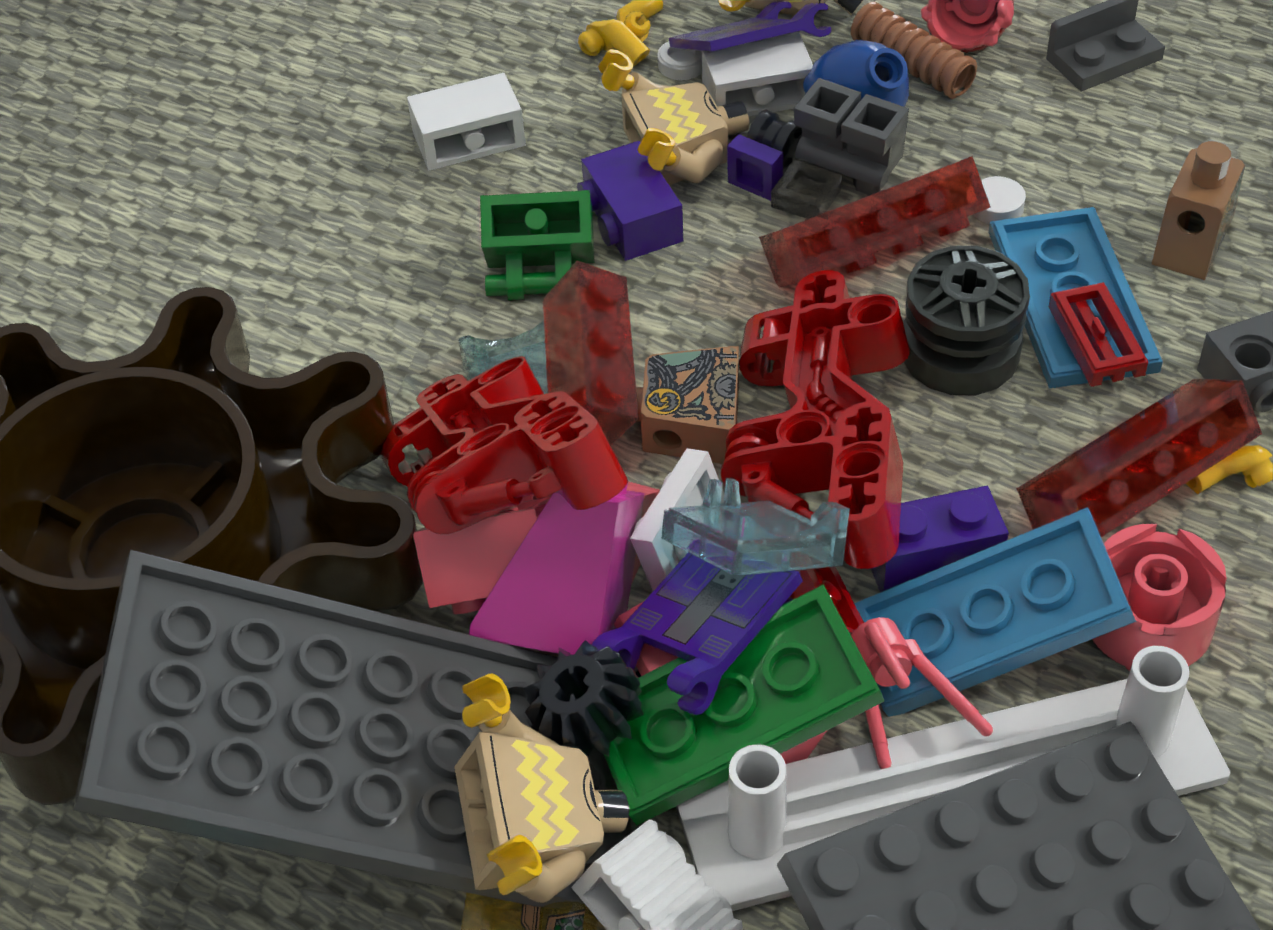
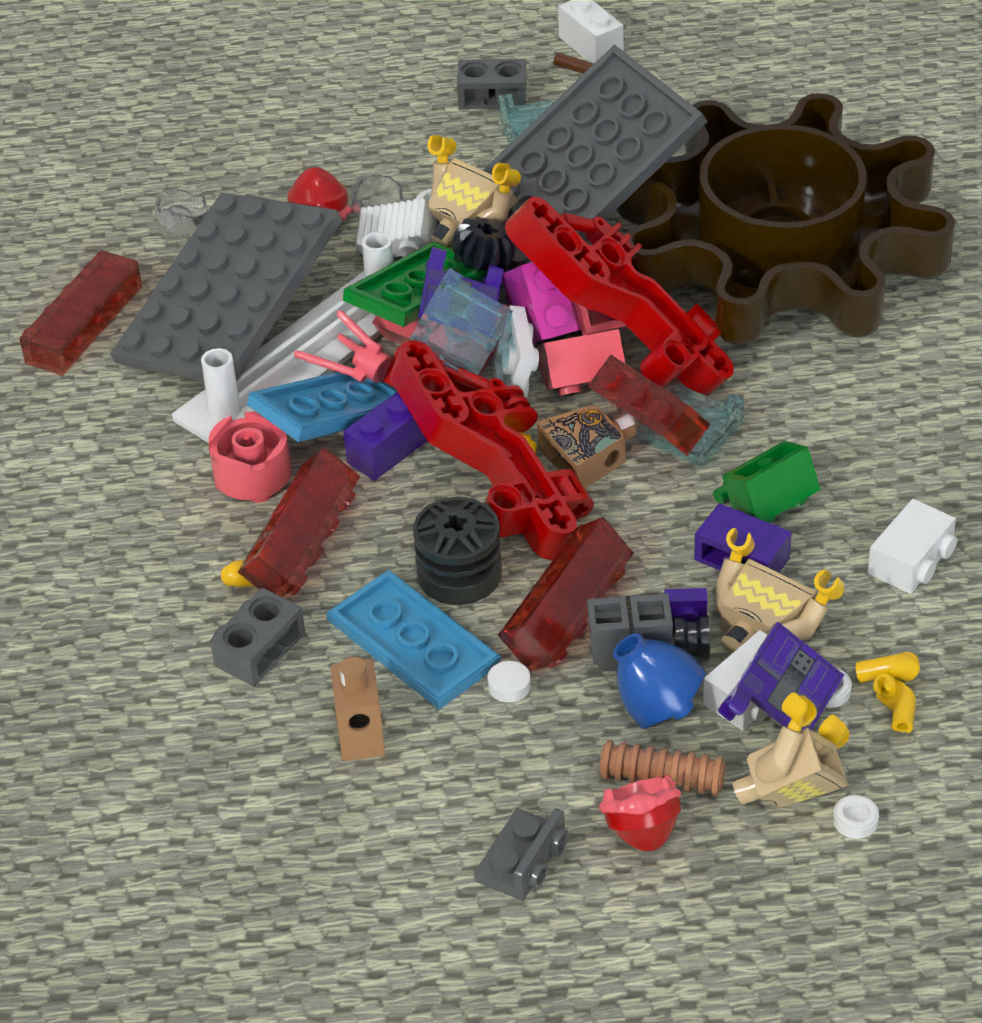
camera: 145 degrees right, 5 degrees down
red tile [1048,282,1148,387] -> none

